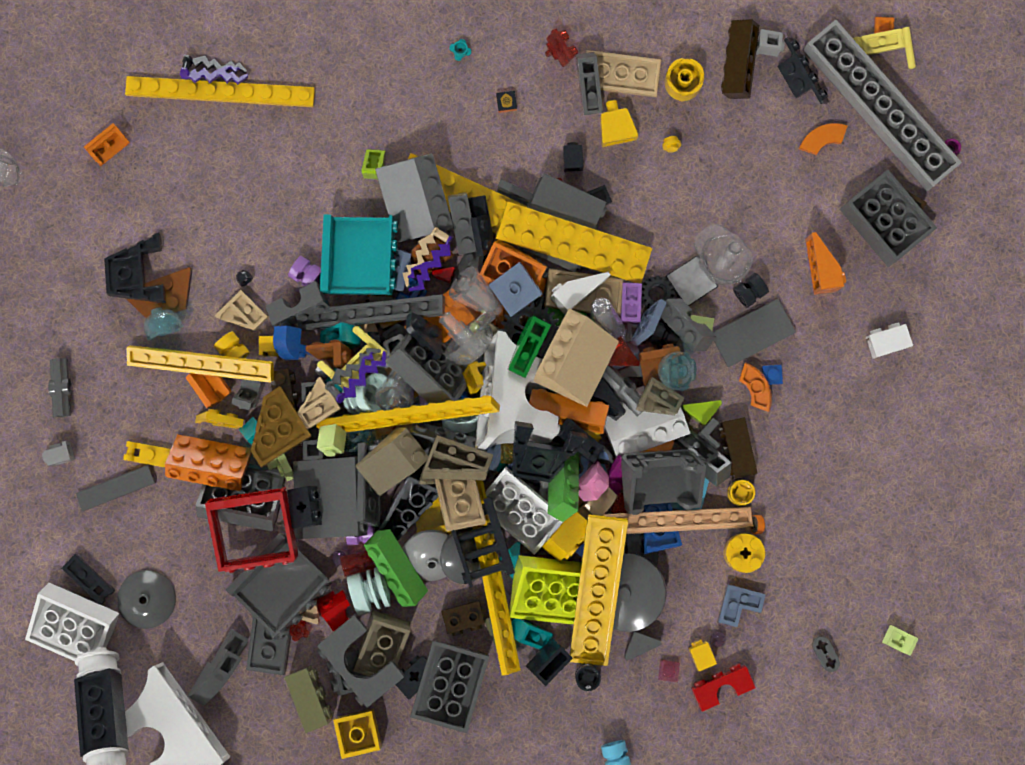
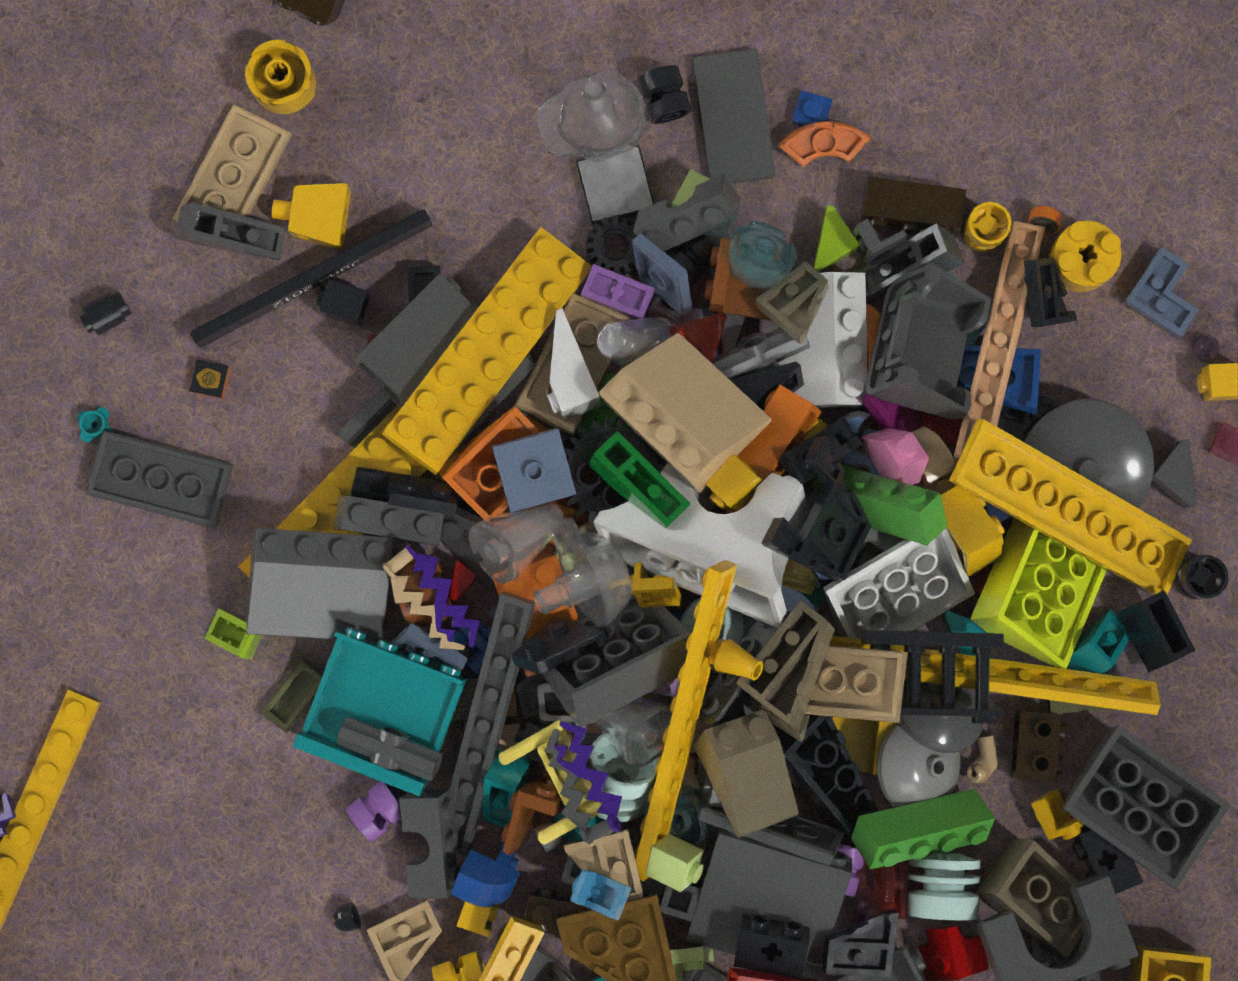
camera: 70 degrees left, 0 degrees up
clear red hips [545,28,578,67] -> none
yellow plate [662,136,681,152] -> none
none -> black brick [79,291,132,336]
none -> dark grey tile [85,430,233,529]
none -> black tile [190,209,433,348]
none -> olive tile [260,660,323,733]
none -> dark grey piece [337,716,443,781]
none -> dark azure bracket [570,869,631,920]
none -> yellow brick [706,454,764,511]
none -> yellow cone [709,639,763,681]
none -> black wing [822,909,899,977]
none -> tan arm [966,735,998,783]
none -> black wing [1024,257,1077,328]
none -> yellow bracket [1031,788,1084,840]

